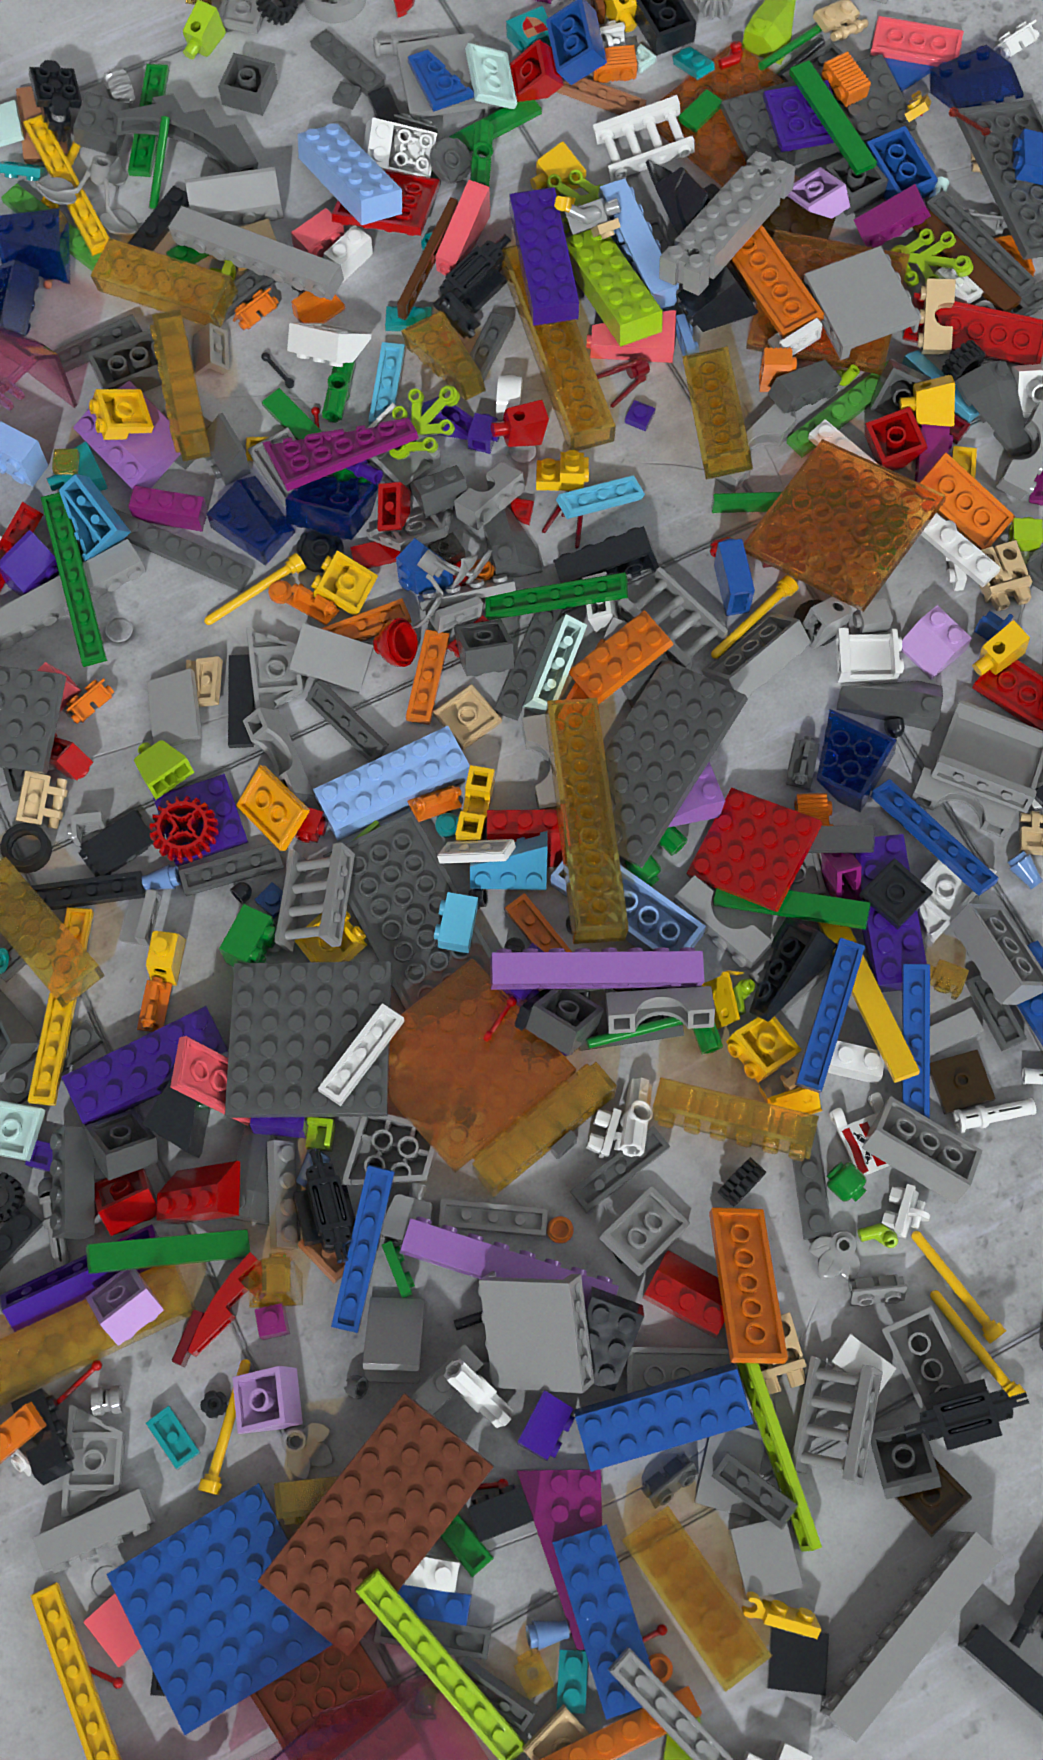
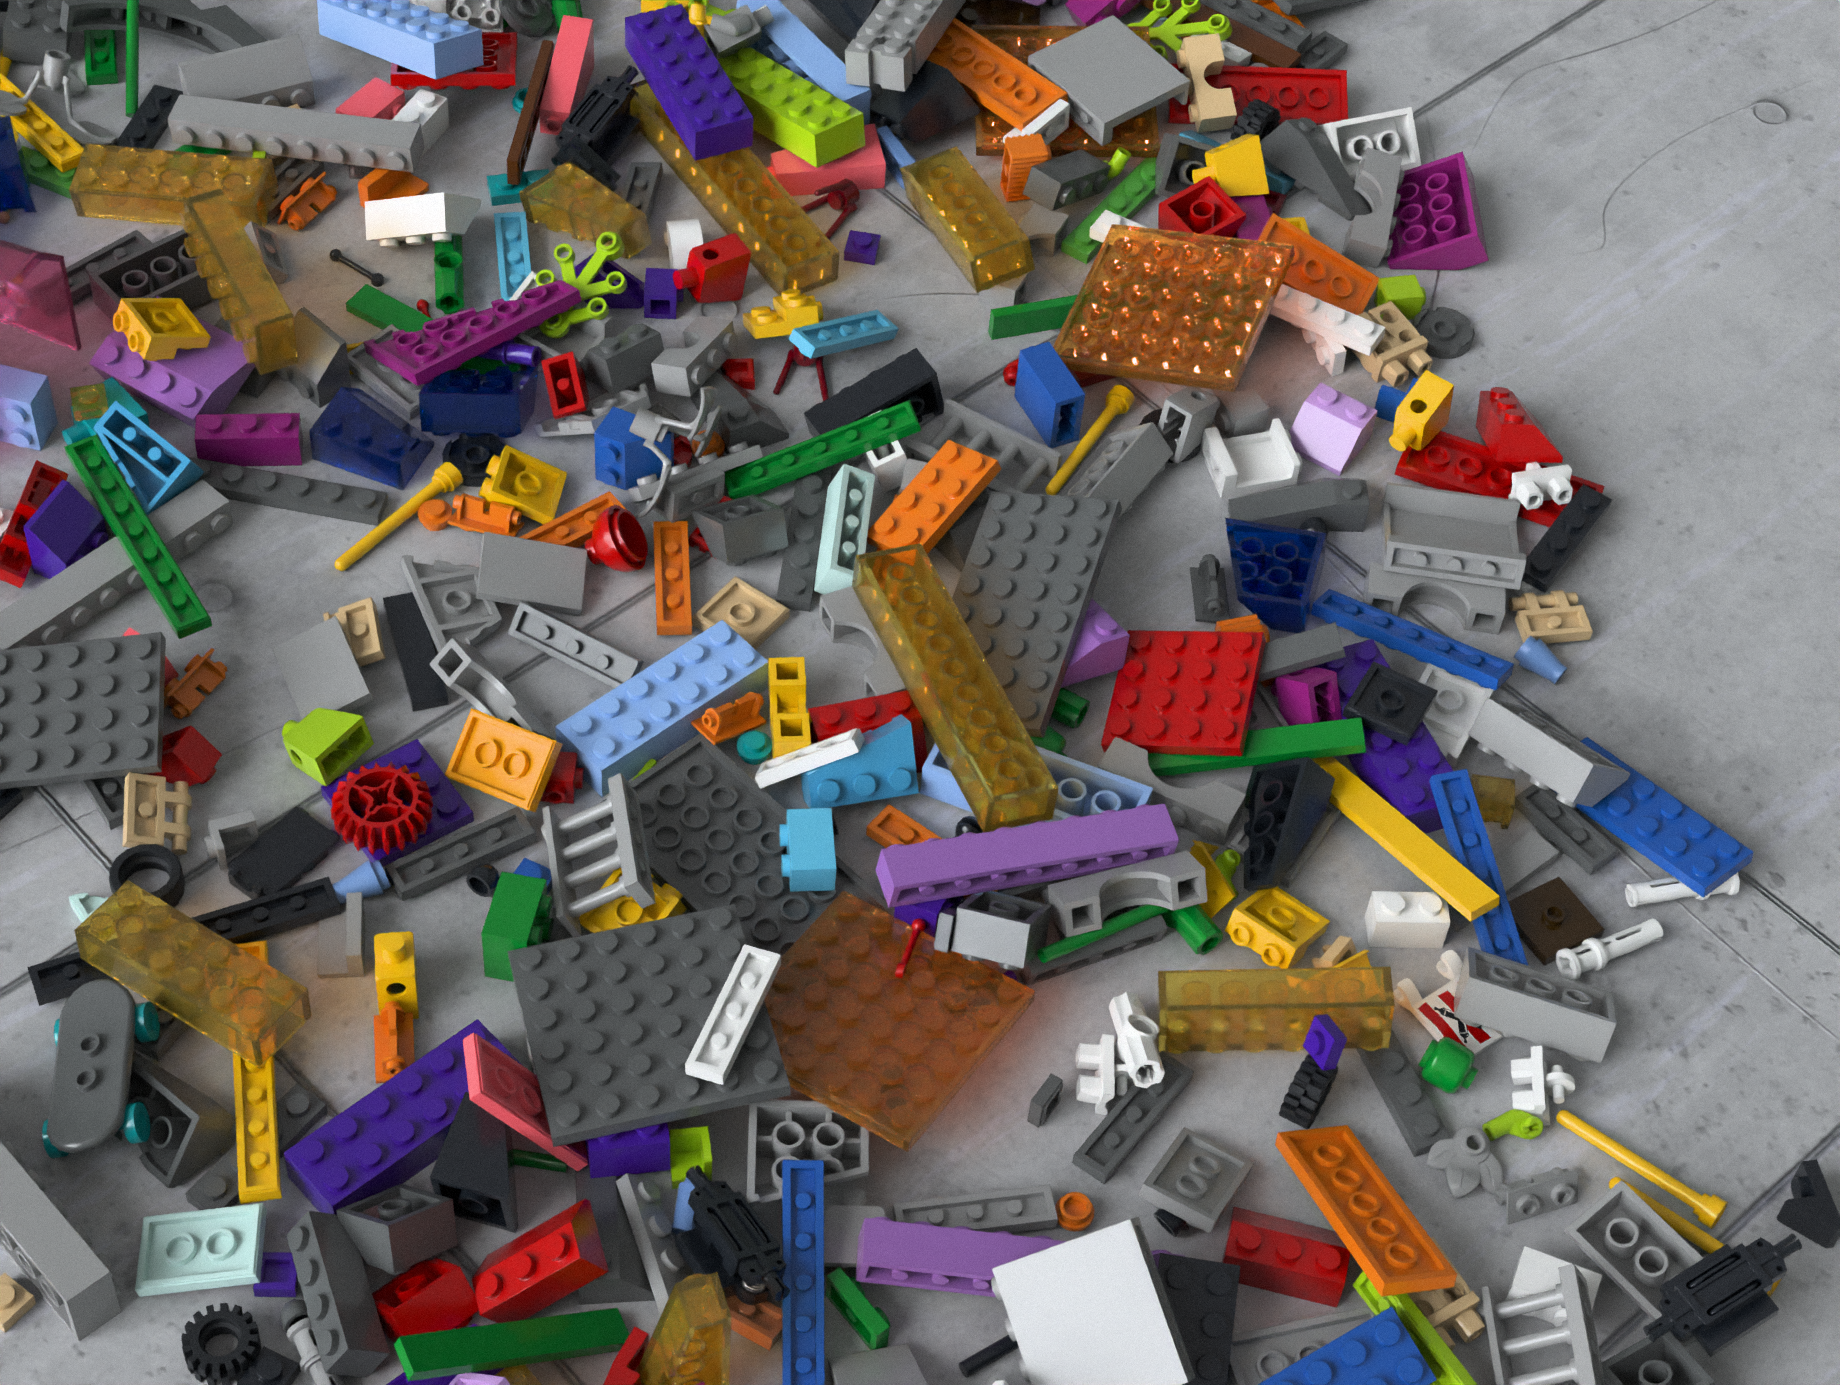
camera: 20 degrees left, 20 degrees down
red tile [350,541,401,569] -> none
clear yellow brick [472,1062,617,1198] -> none
tan plate [591,218,621,239] -> none
blue plate [795,937,865,1093] -> none
none -> dark purple plate [1303,1014,1347,1071]

